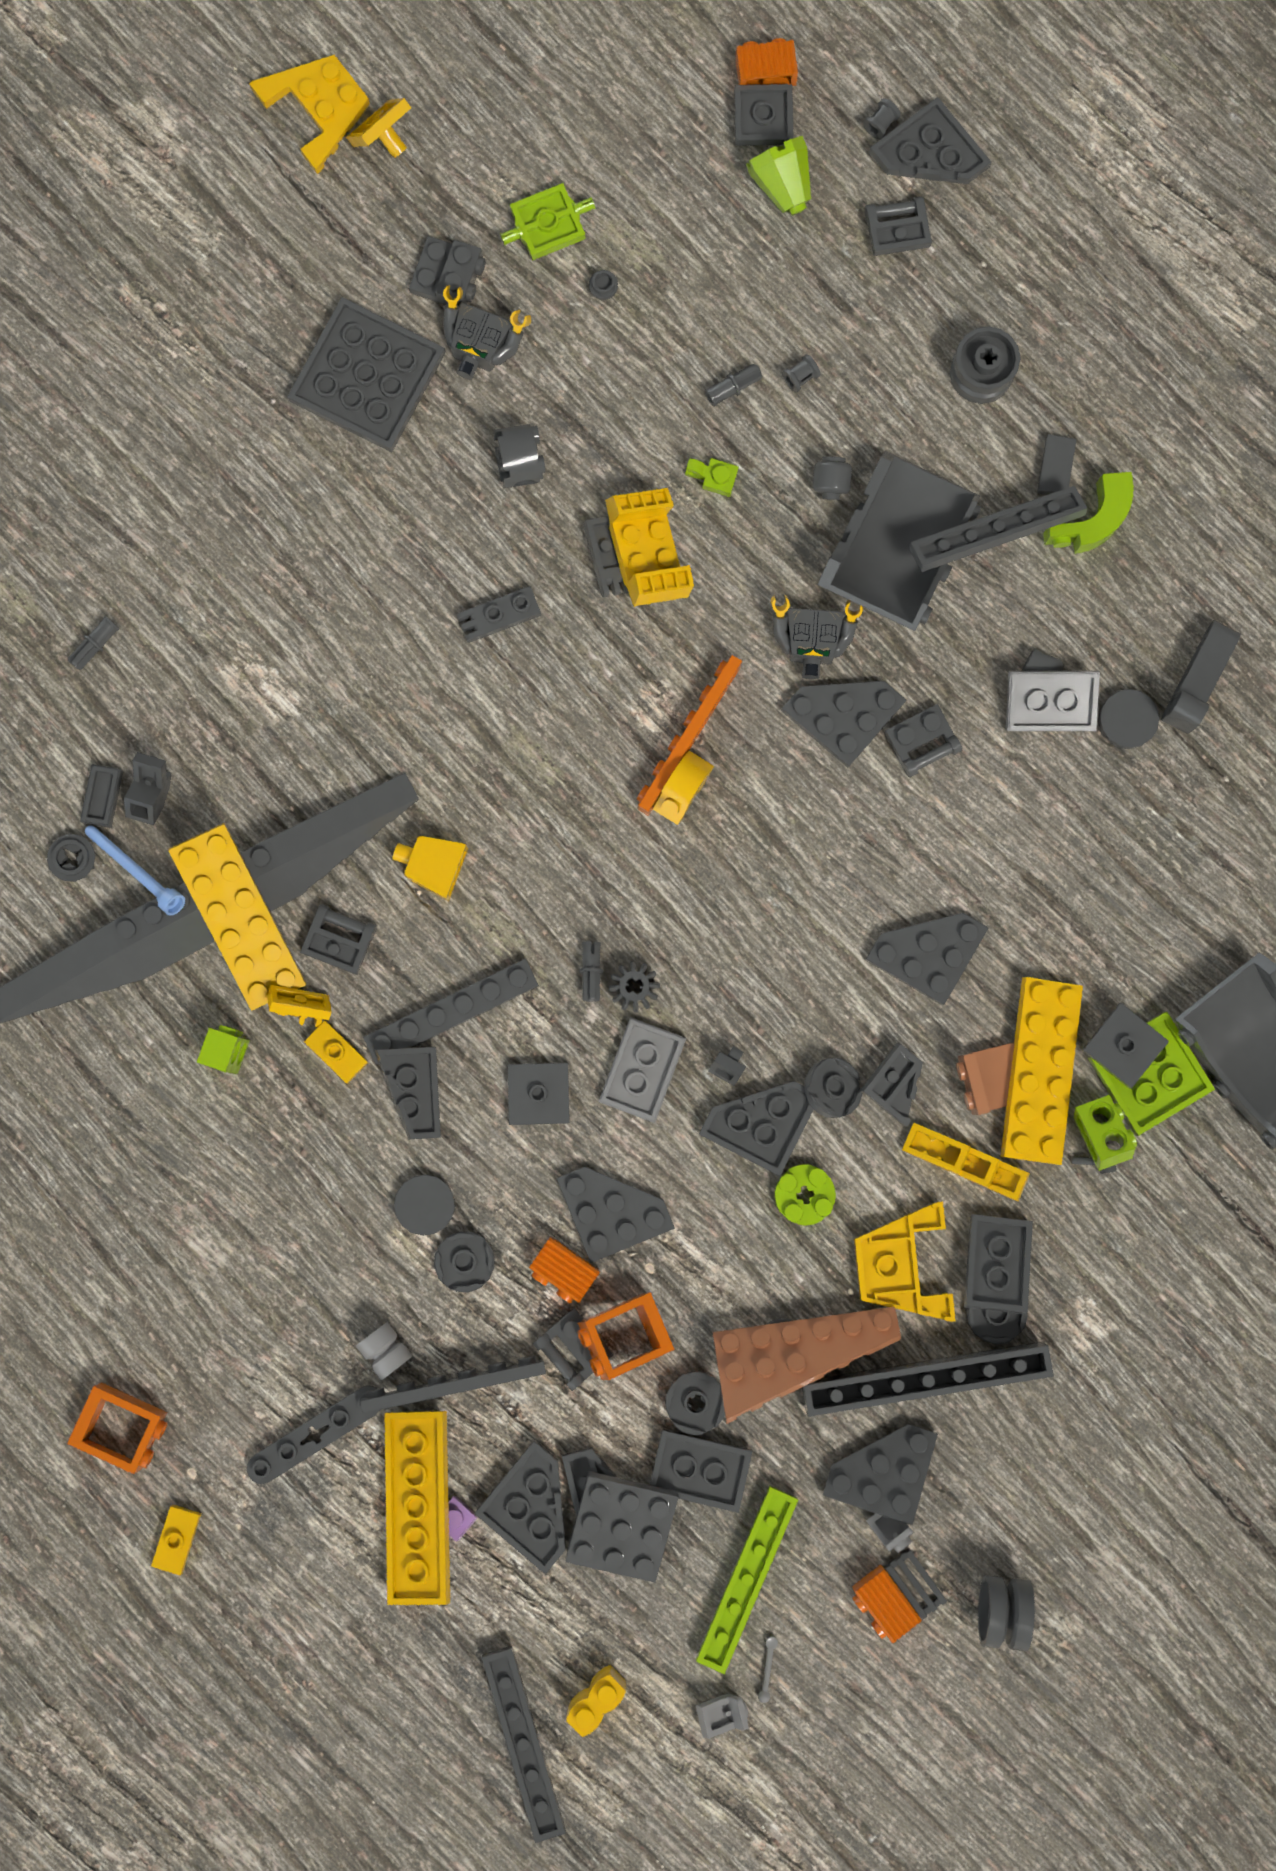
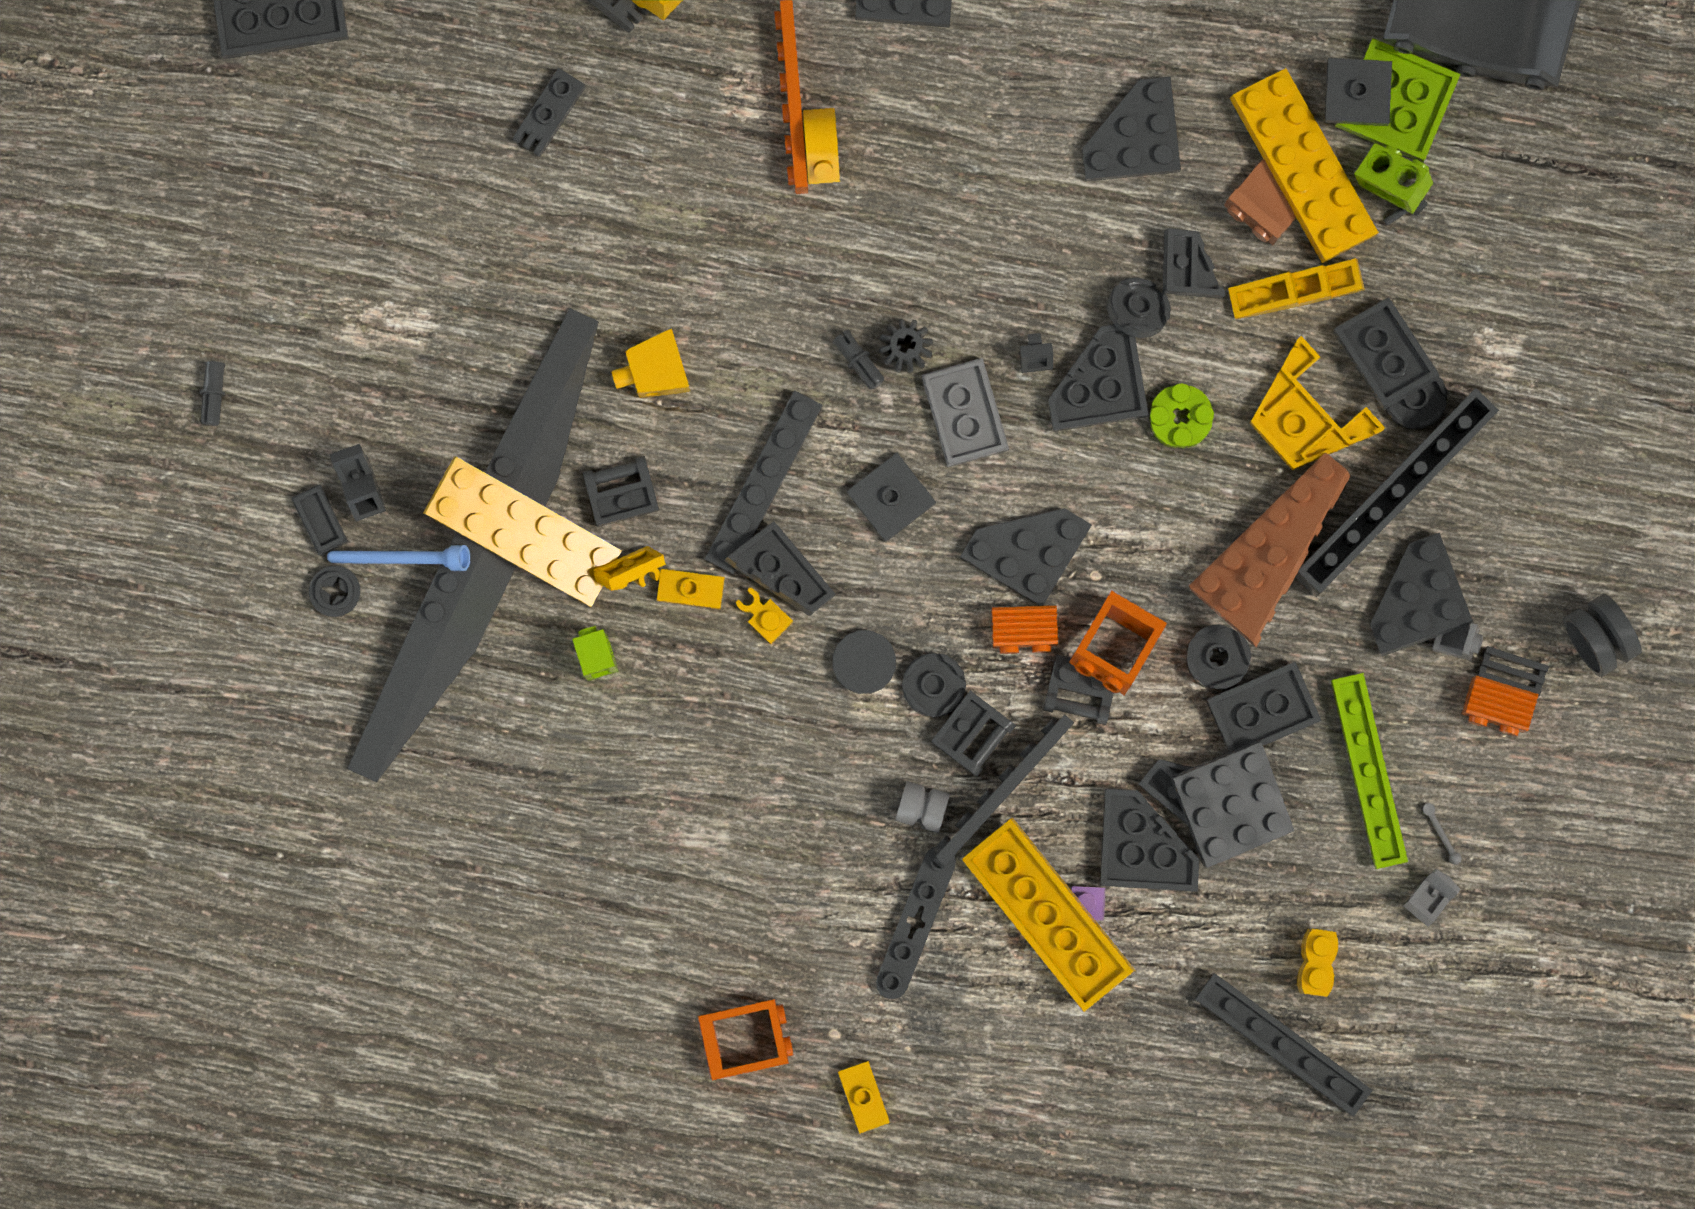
camera: 35 degrees left, 0 degrees up
none -> yellow plate [736,588,793,645]
none -> dark grey plate [931,690,1016,777]

